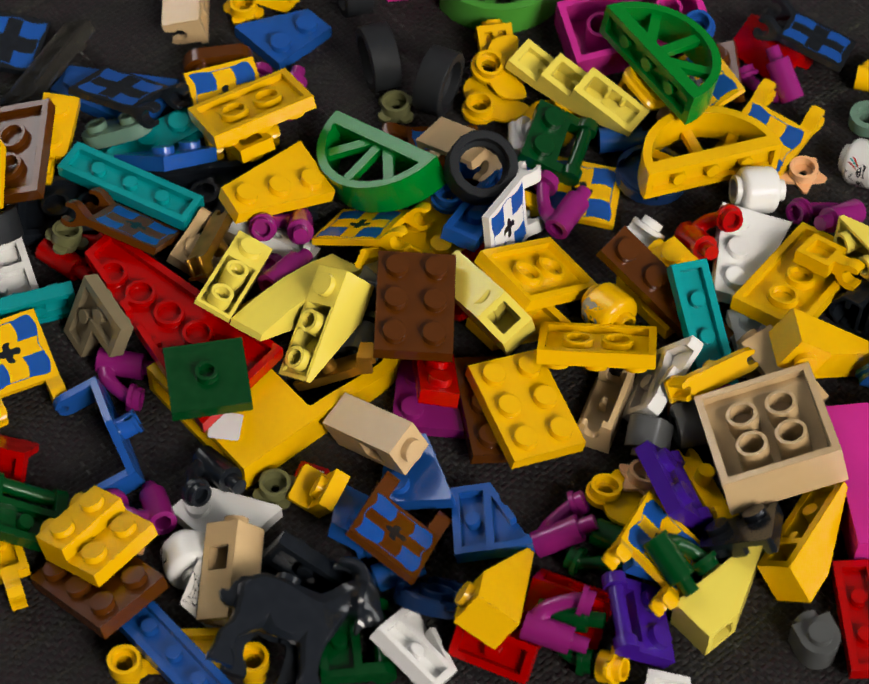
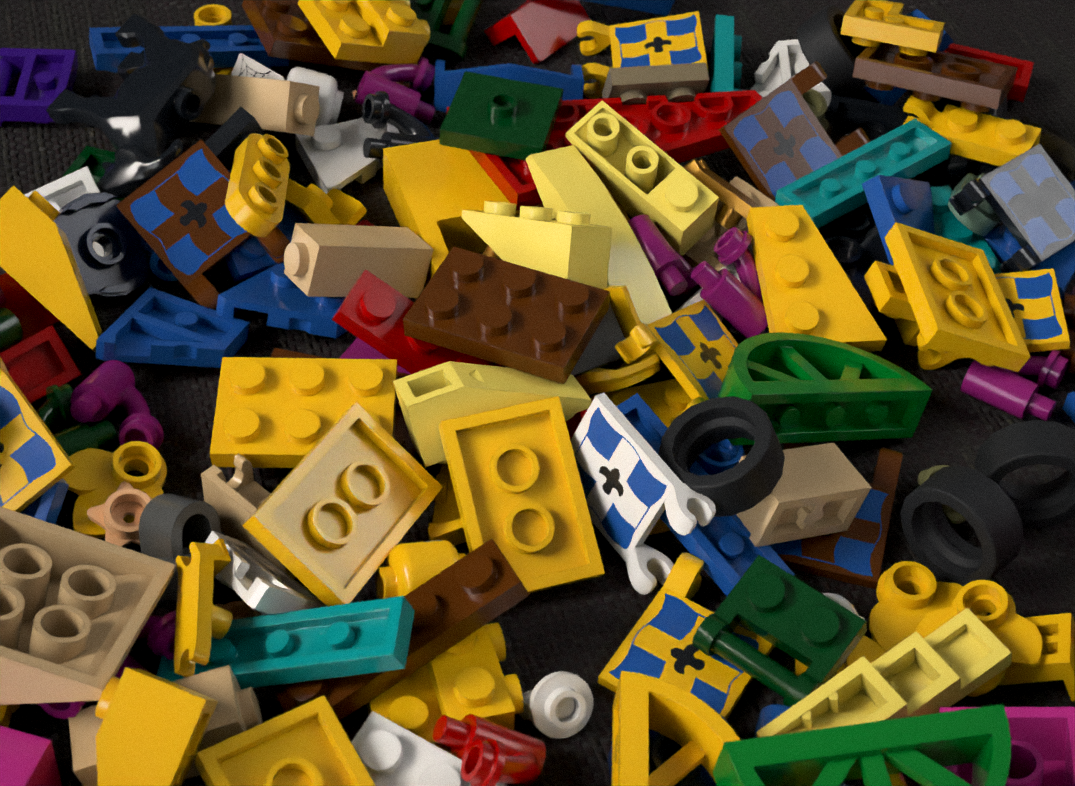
camera: 110 degrees right, 10 degrees down
white sticker [207,413,244,441] -> none
olive plate [253,468,296,510] -> none
magenta plant [533,170,591,240] -> none
dark purple plate [635,440,714,530] -> none
none -> yellow plate [225,133,290,237]

